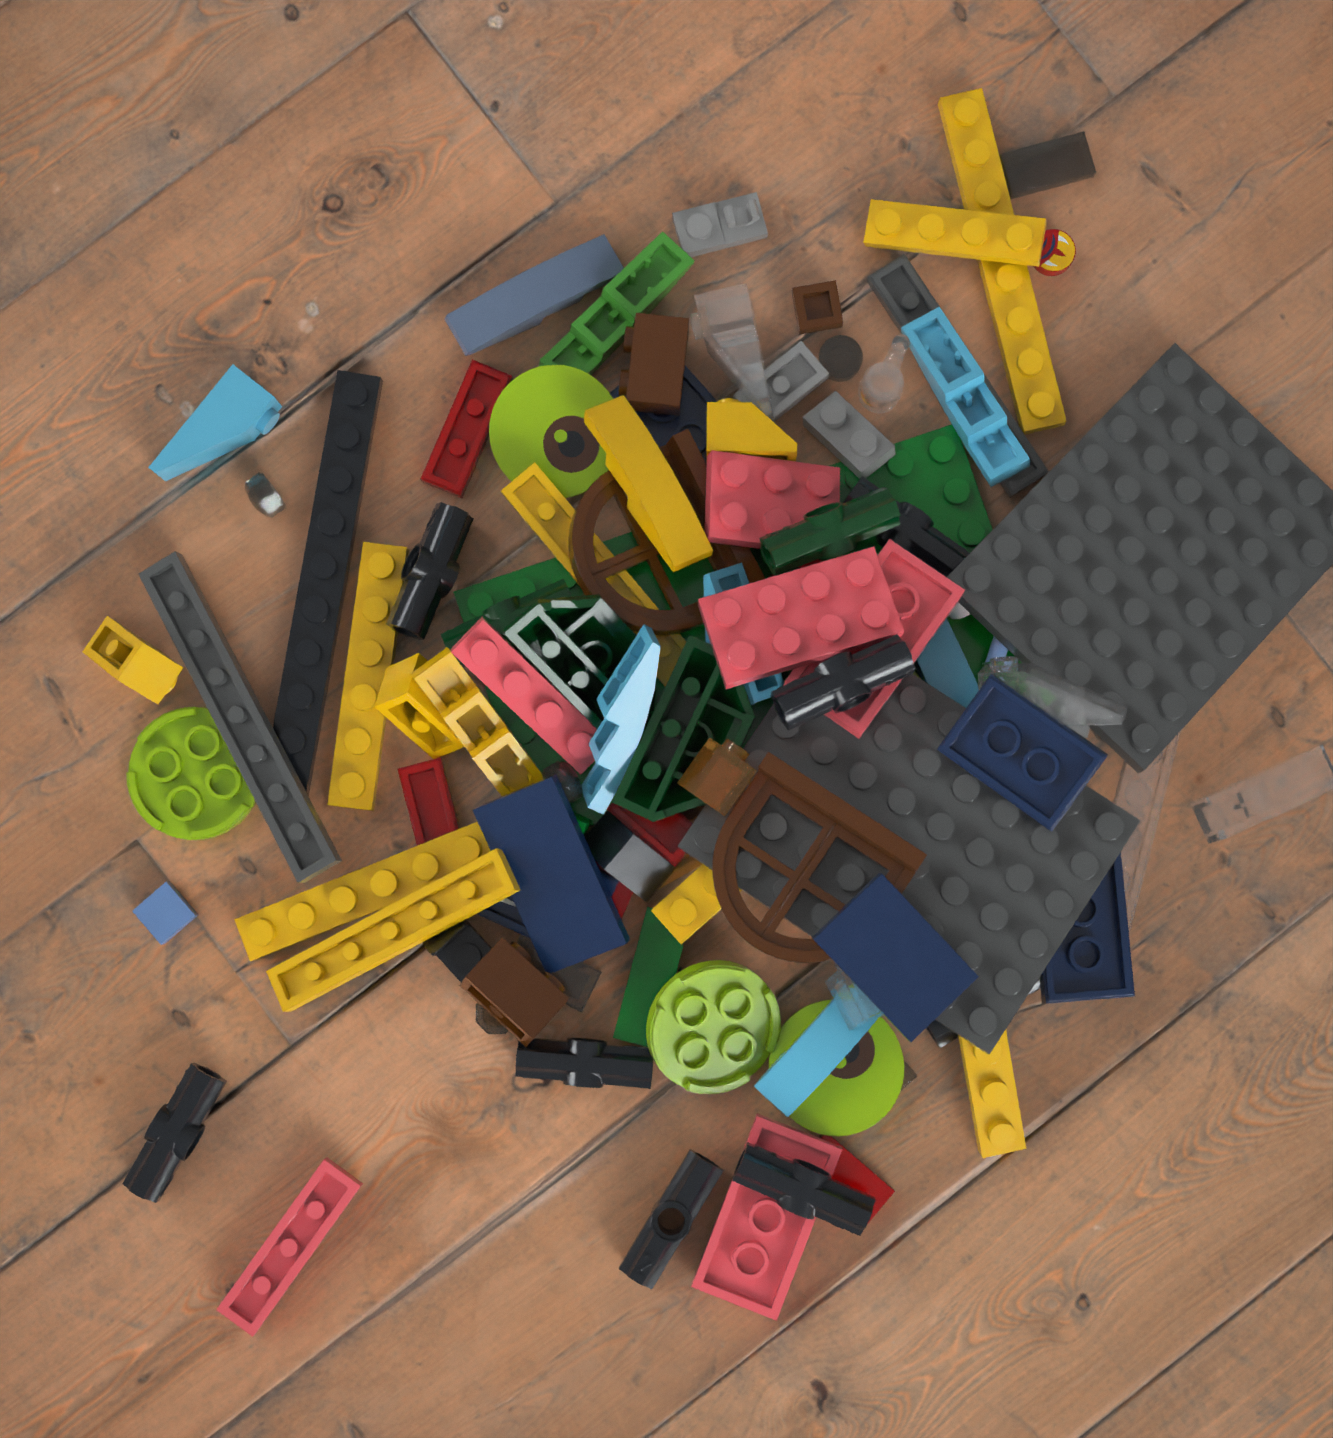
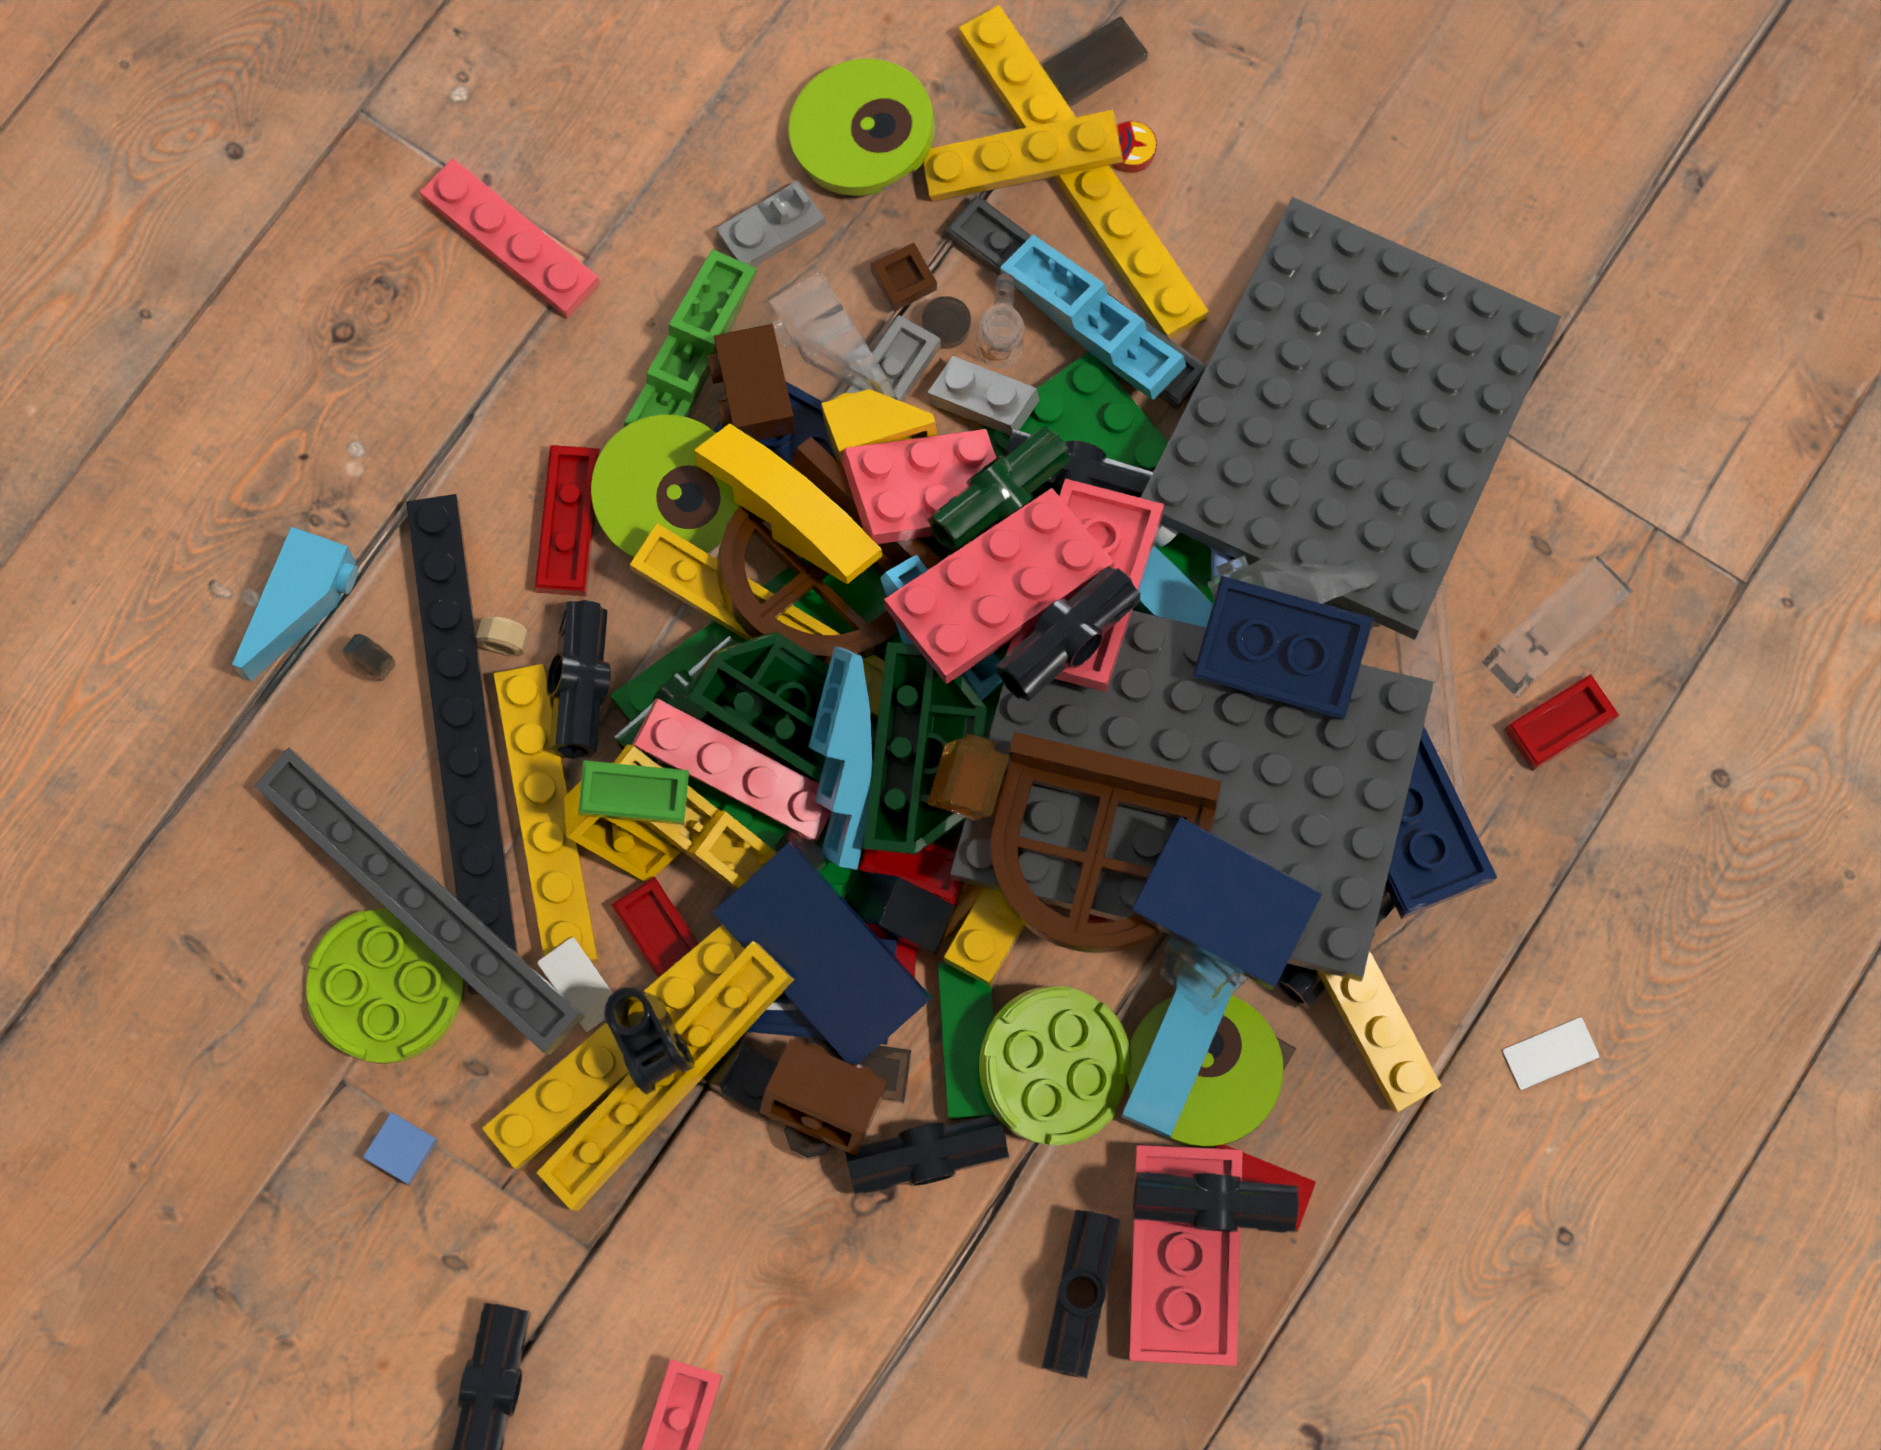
camera: 25 degrees left, 10 degrees down
yellow slope [82,616,183,704] -> none
sand blue slope [444,234,624,356] -> none
none -> coral plate [420,158,600,319]
none -> tan tile [476,616,529,656]
none -> white sticker [538,937,613,1032]
none -> bright green tile [578,760,689,825]
none -> black piece [604,987,694,1095]
none -> lime tile [789,58,935,196]
none -> white sticker [1503,1018,1600,1090]
none -> red tile [1504,674,1619,771]

